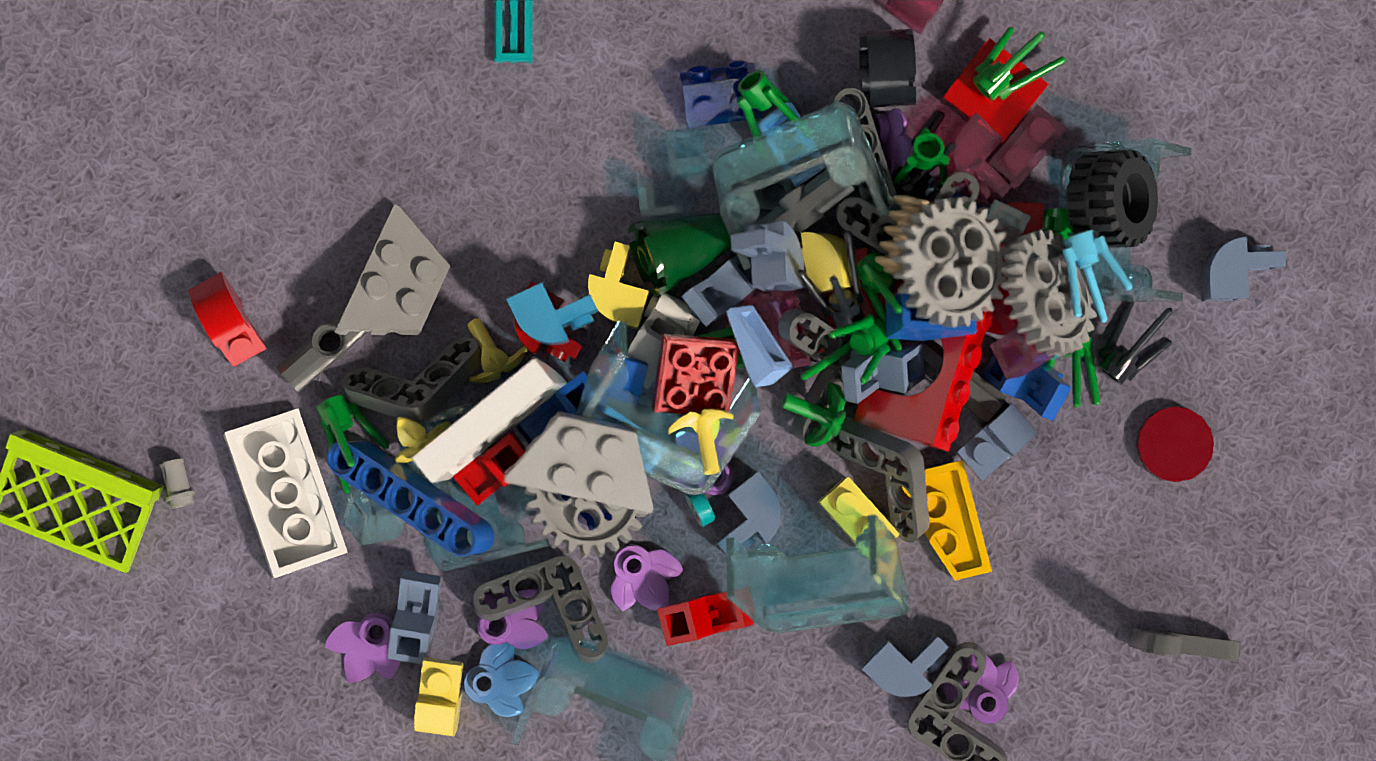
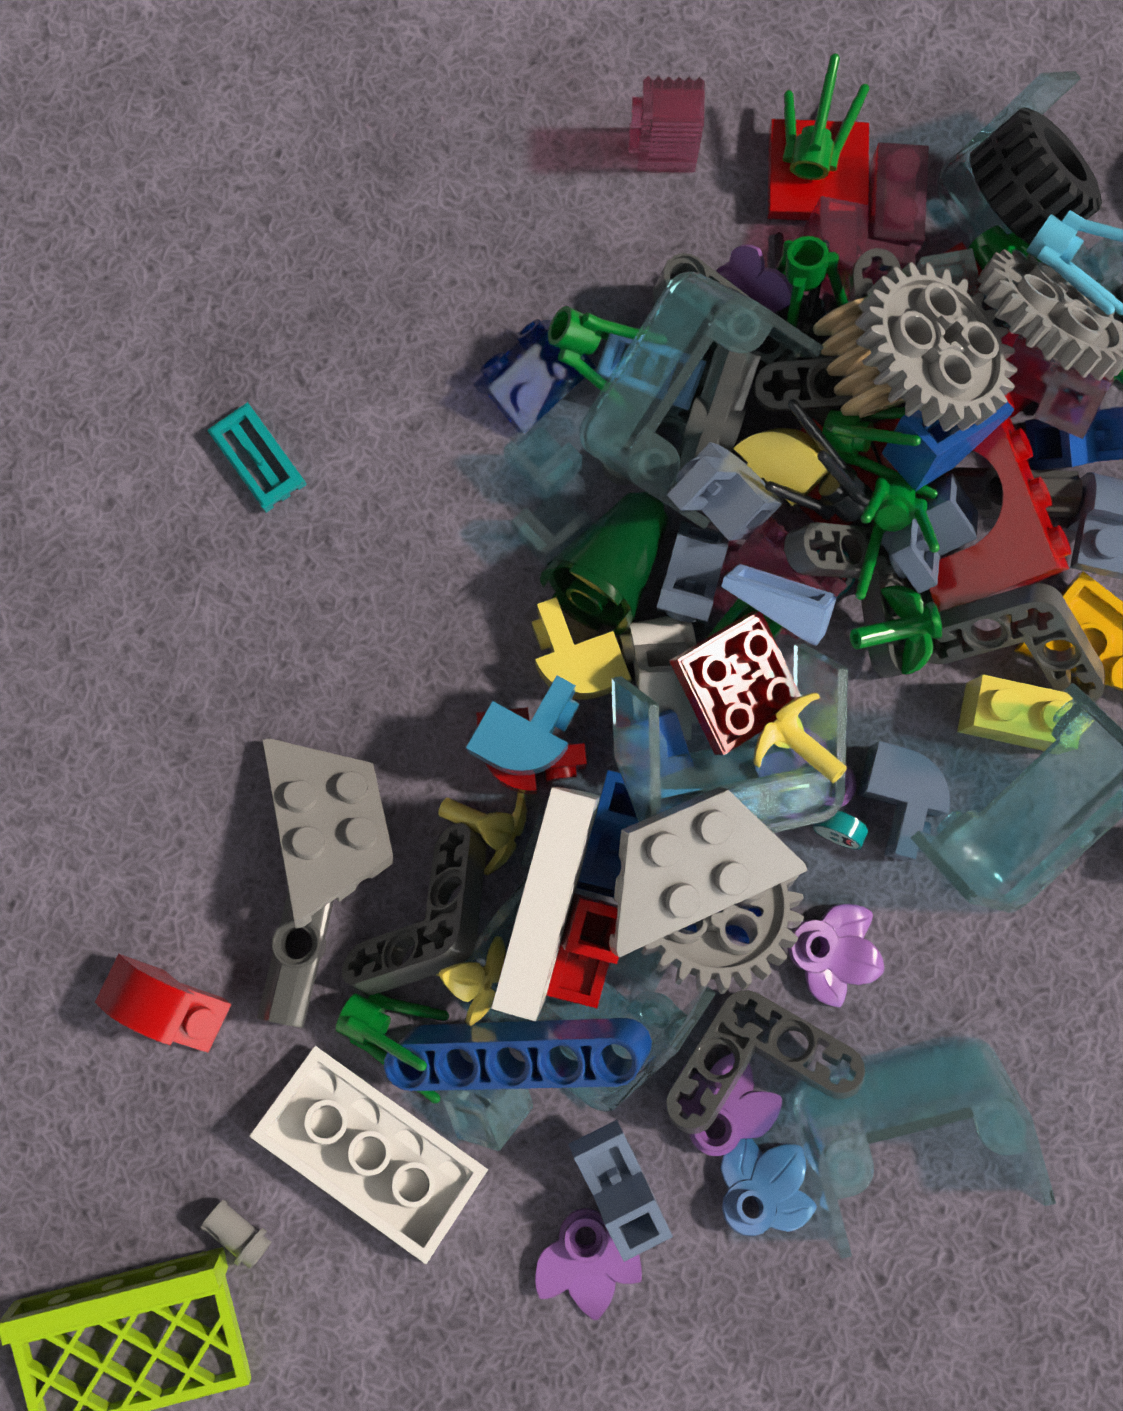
camera: 30 degrees left, 5 degrees down
light yellow brick [414,657,463,736] -> none
red brick [657,587,753,646] -> none
black brick [859,28,916,108] -> none

